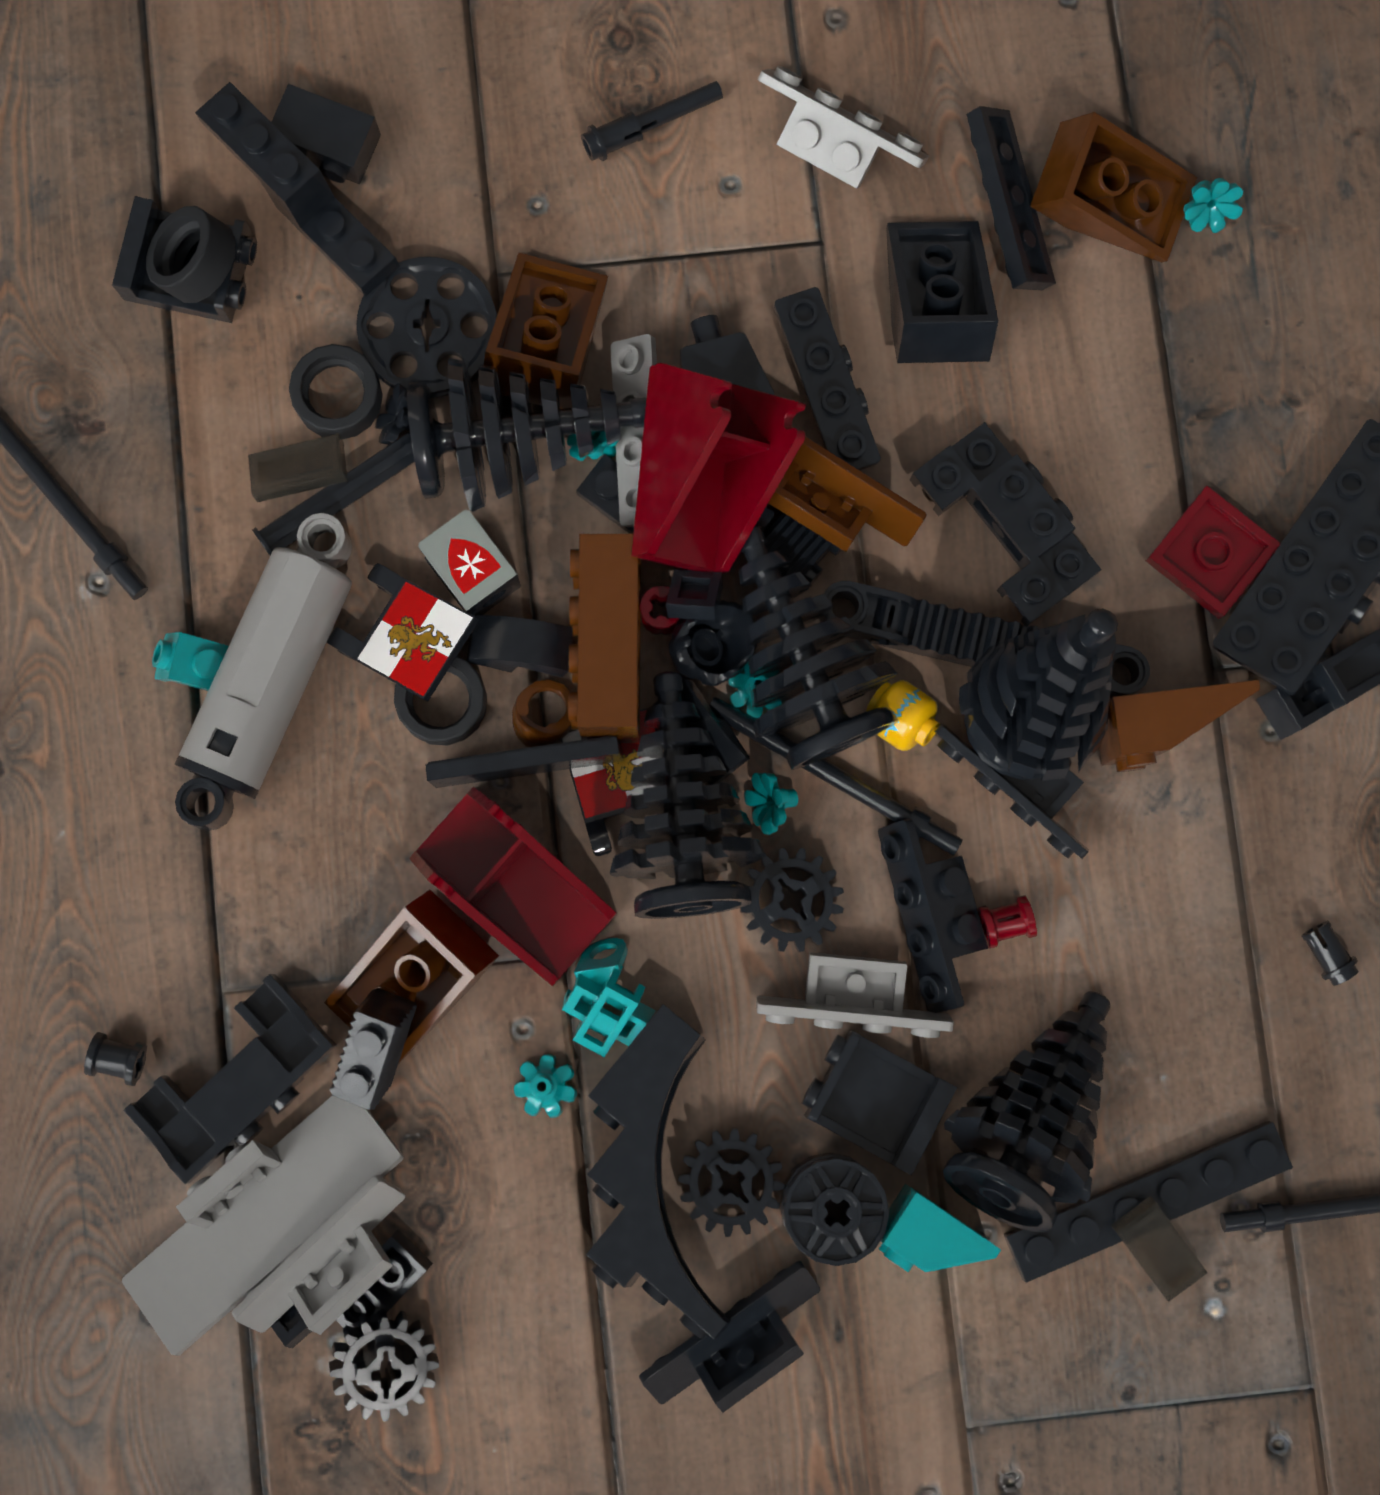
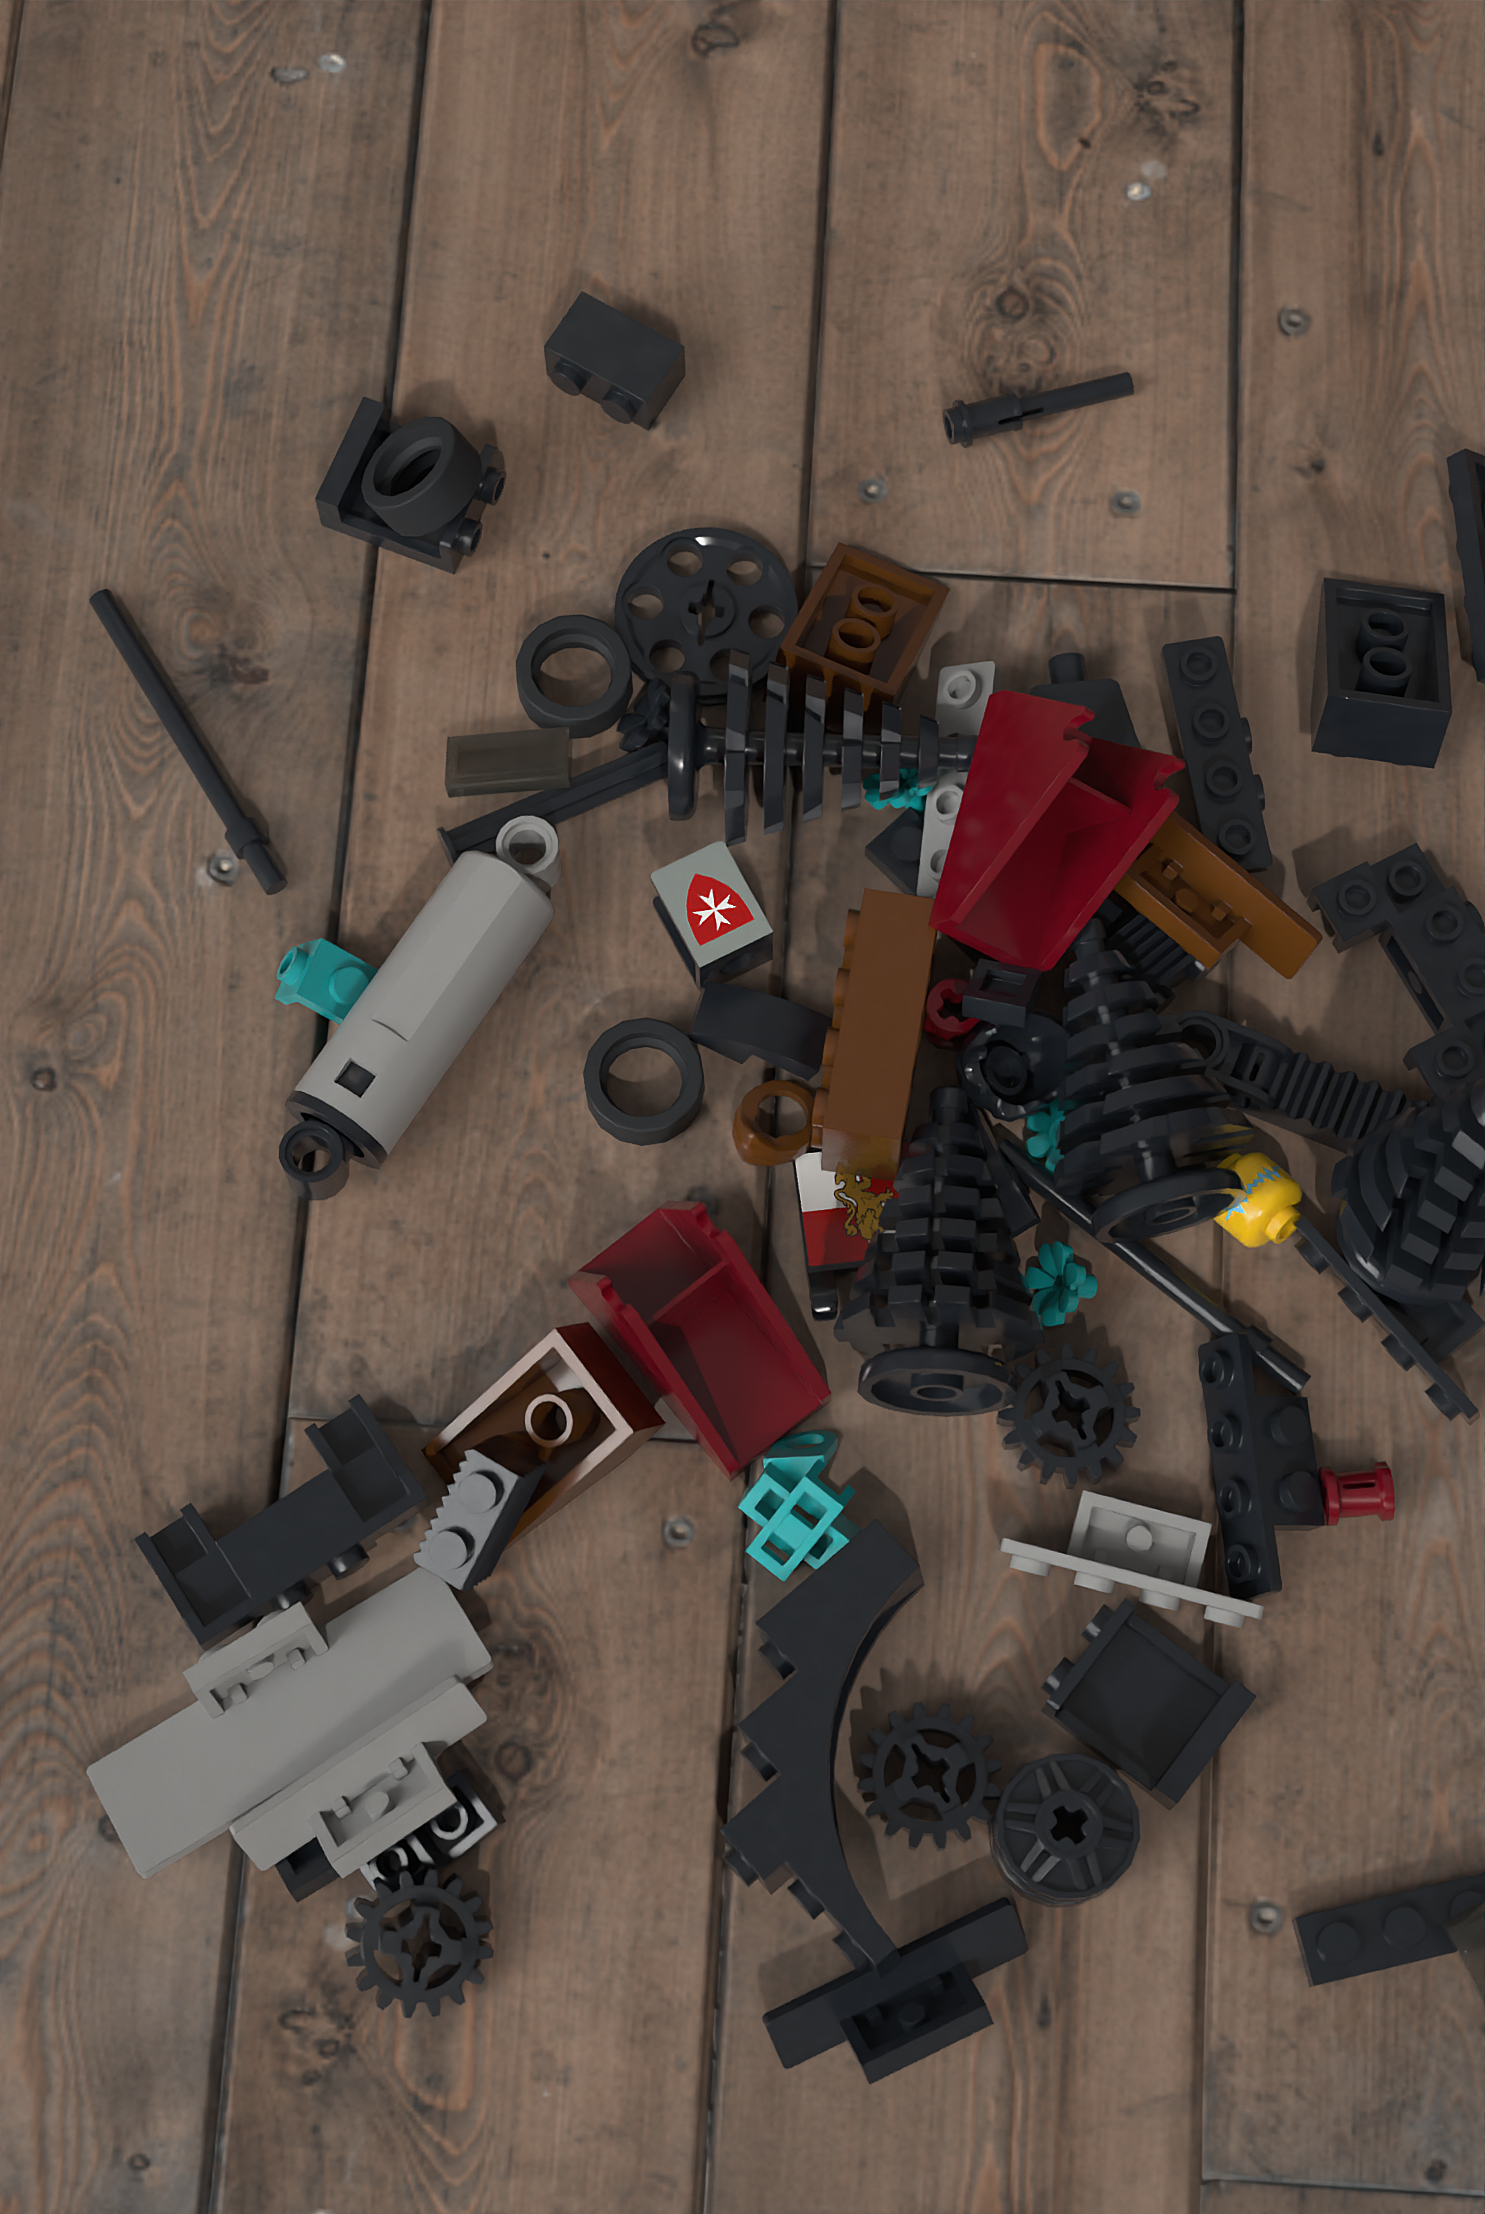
camera: 15 degrees right, 10 degrees down
black bush [84,1032,147,1086] -> none
black bracket [195,82,400,297] -> none
flag [327,563,479,702] -> none
black tile [425,735,624,788] -> none
teal plant [513,1054,577,1118] -> none
bracket [757,65,929,189] -> none
teal slope [879,1183,1001,1272] -> none
black plant [943,991,1111,1232] -> none

